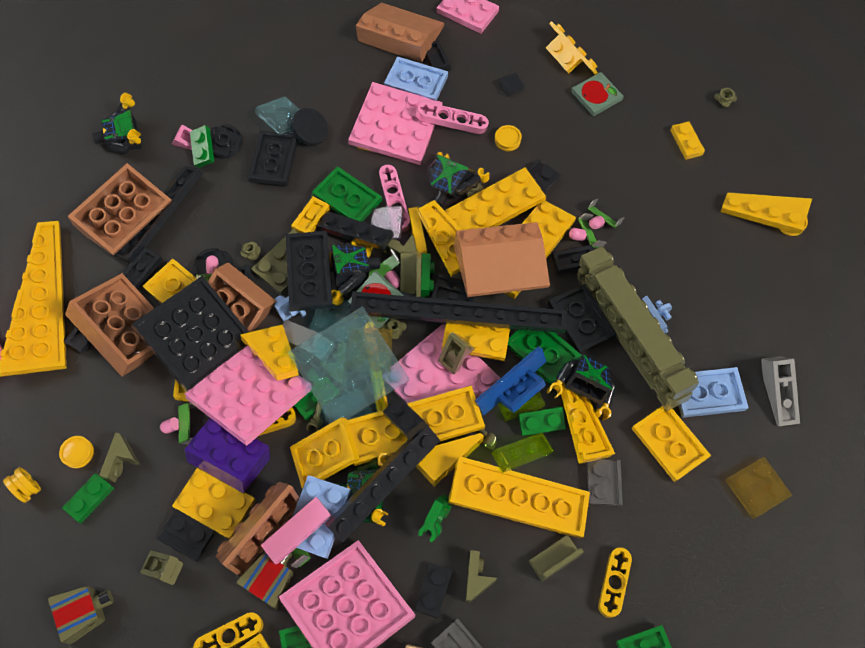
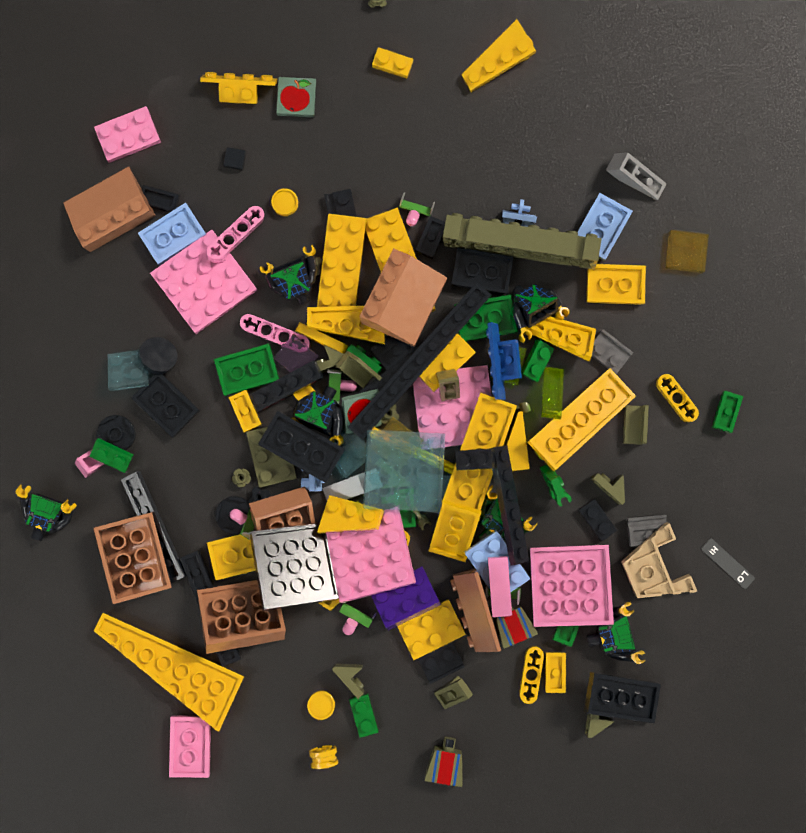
camera: 50 degrees left, 20 degrees up
piece [587,199,624,229] -> none

